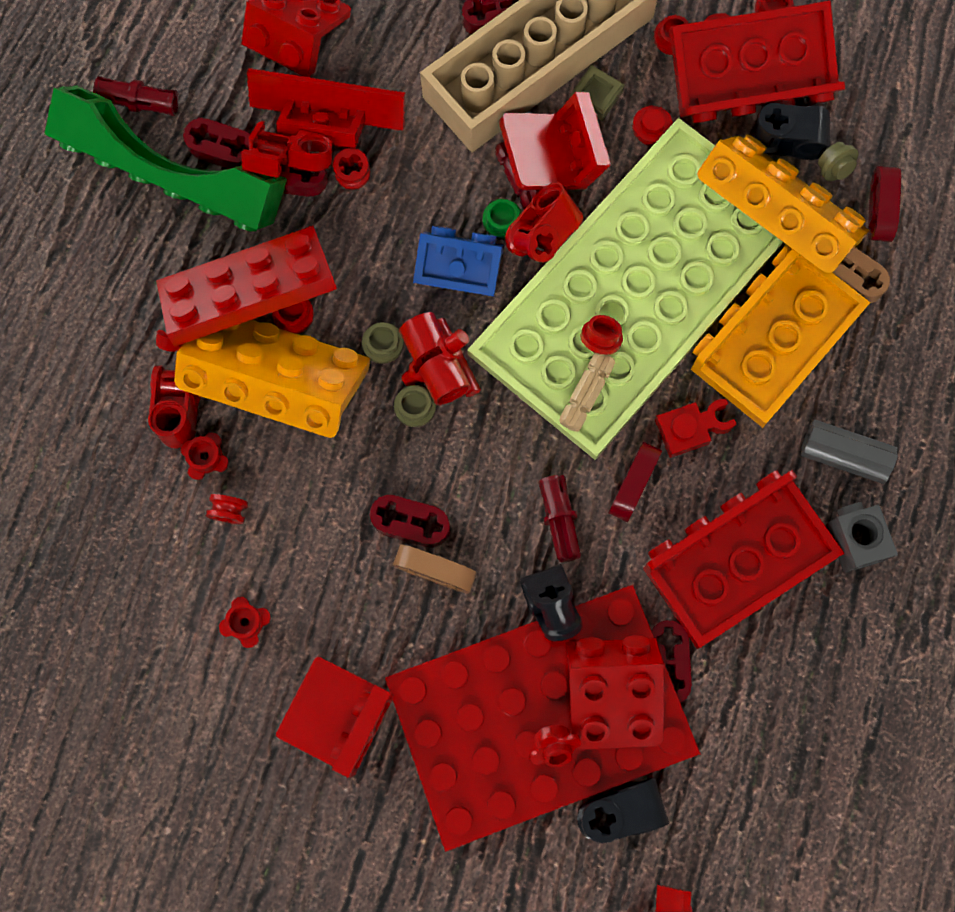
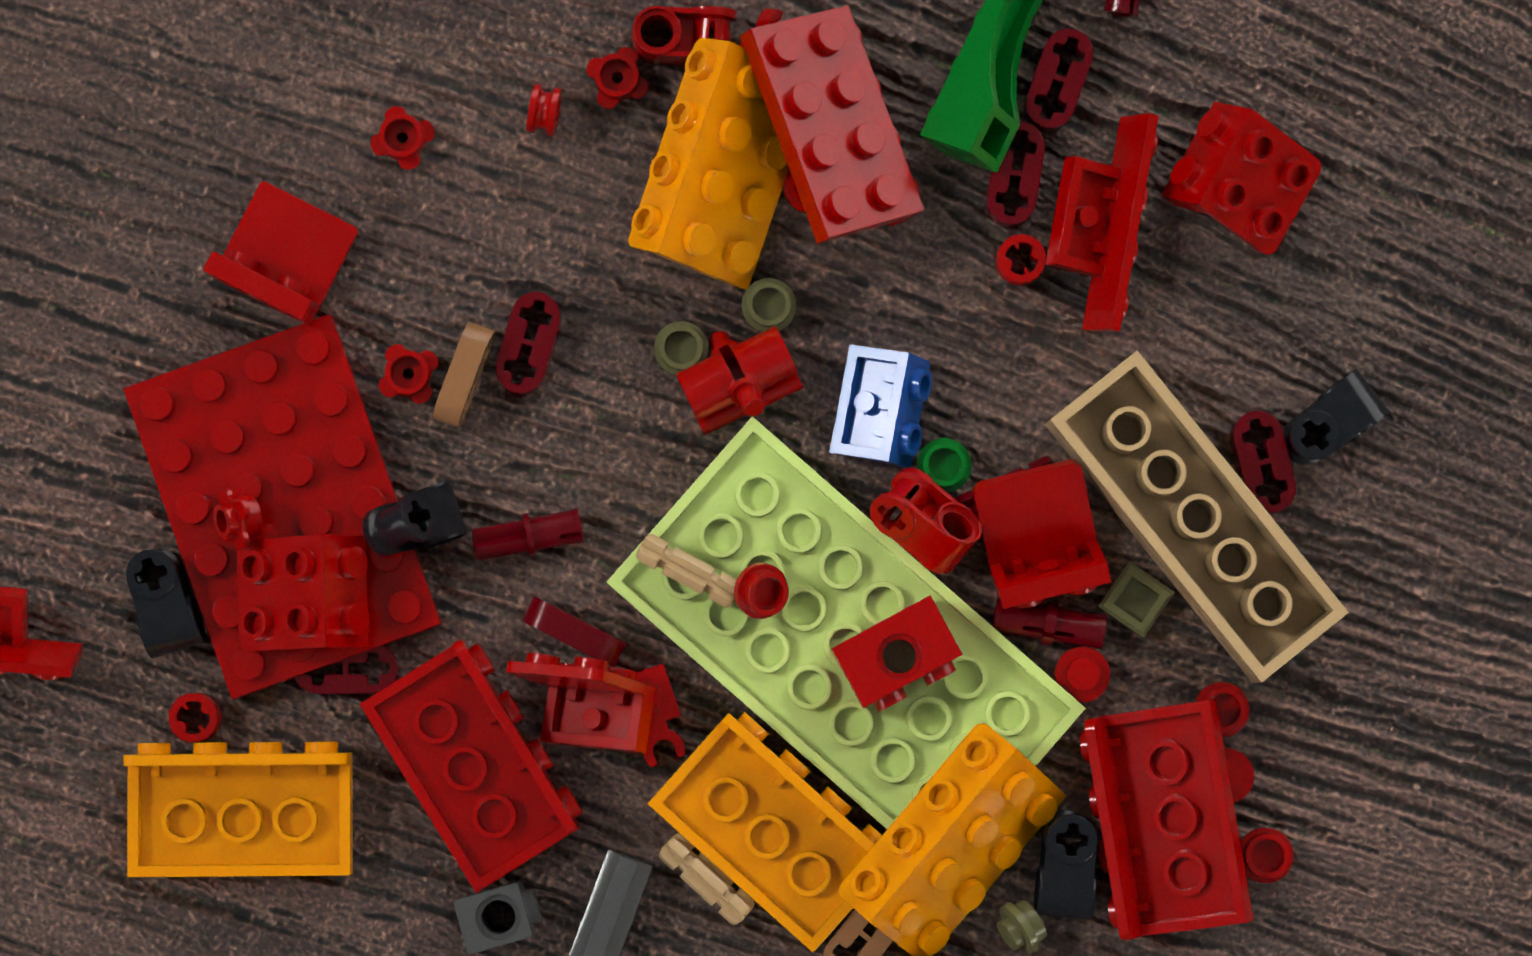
camera: 85 degrees right, 10 degrees up
red piece [241,121,332,178] -> none
none -> light orange bracket [123,741,353,877]
none -> red bush [169,693,222,742]
none -> red plate [378,344,439,404]
none -> red bracket [506,653,656,754]
none -> tan axle [658,833,755,925]
none -> red brick [830,595,963,712]
none -> dark red pin [992,597,1107,649]

